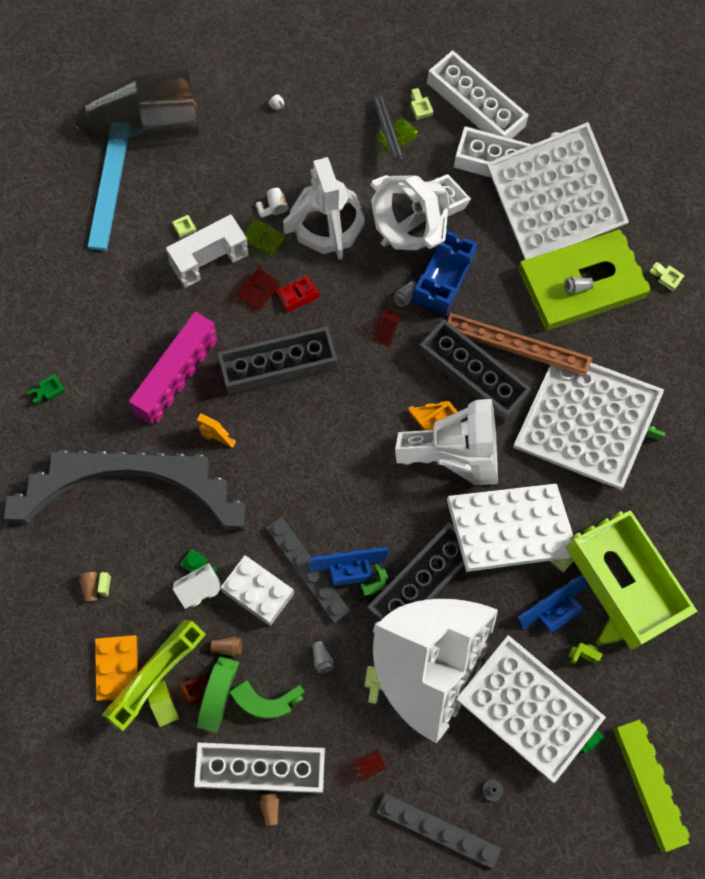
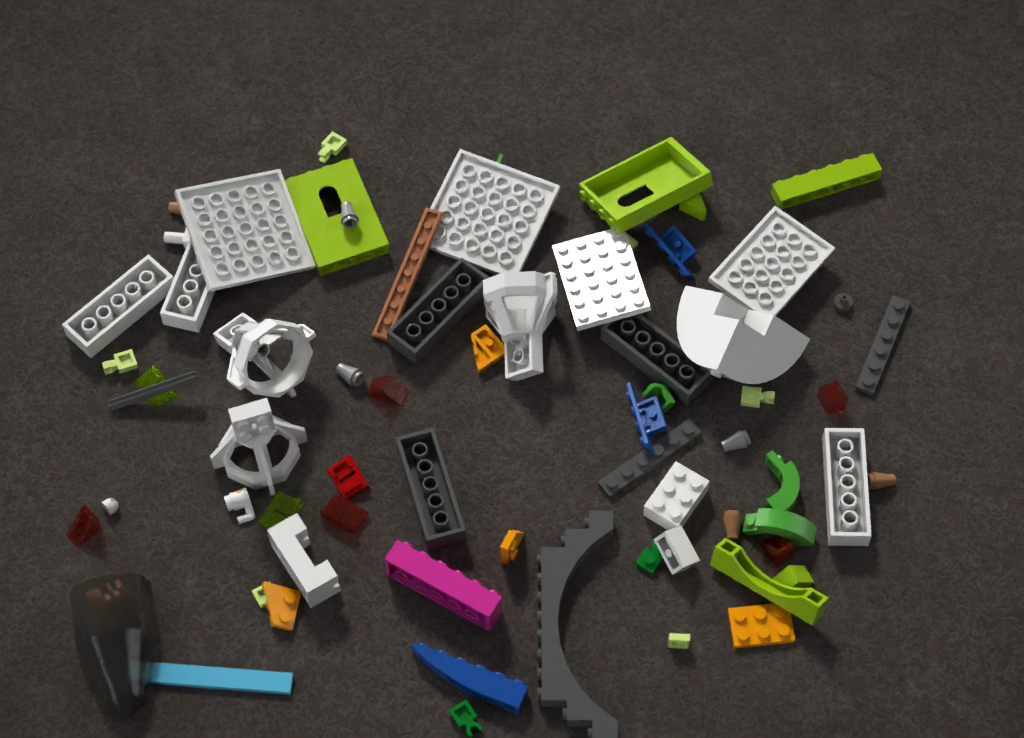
camera: 85 degrees left, 10 degrees down
medium nougat cone [79,572,99,602] -> none
blue piece [412,230,478,316] -> none
lime bracket [568,643,603,665] -> none
none -> clear red slope [66,505,103,548]
none -> light orange wing [262,581,301,631]
none -> blue slope [412,642,528,714]

